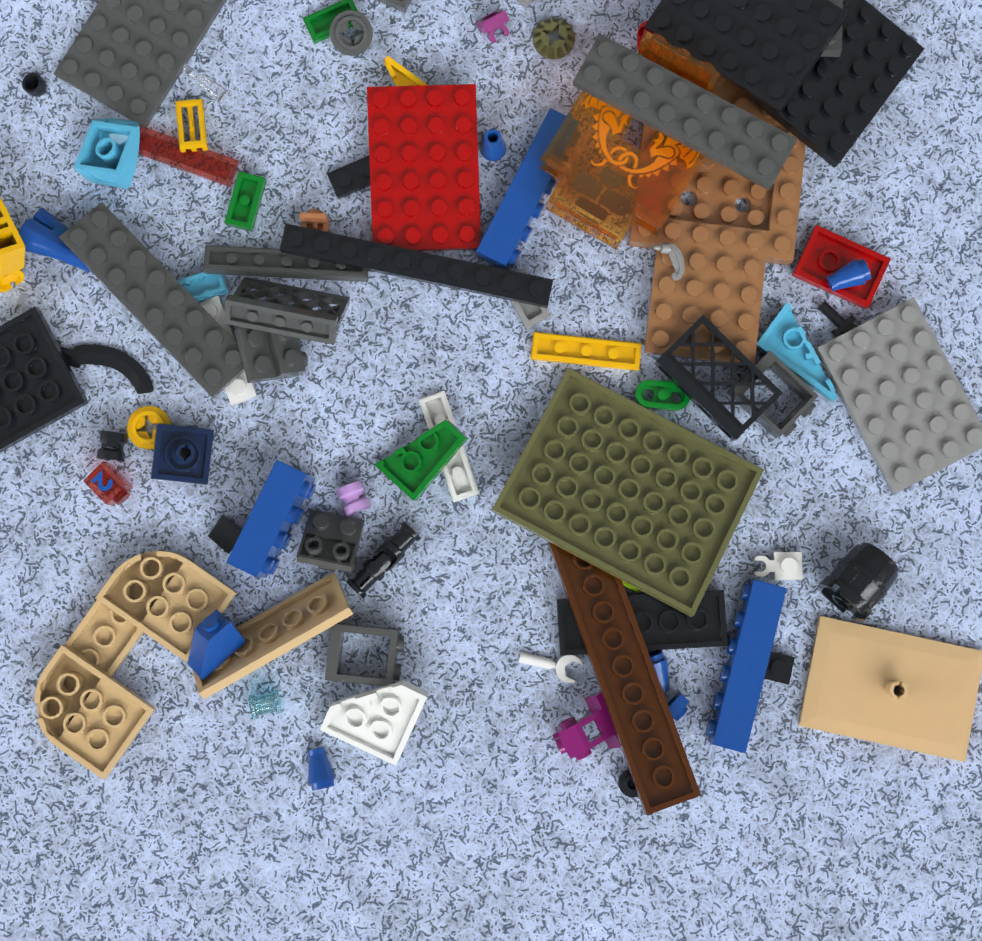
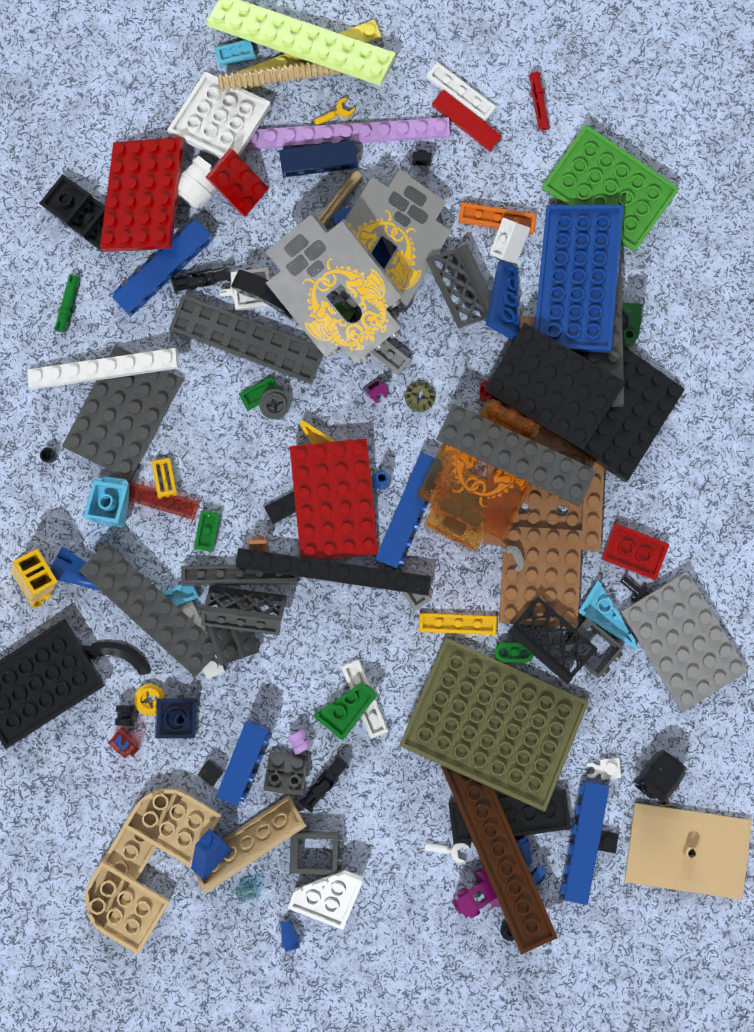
camera: 10 degrees left, 0 degrees up
blue cone [827,259,871,292] -> none

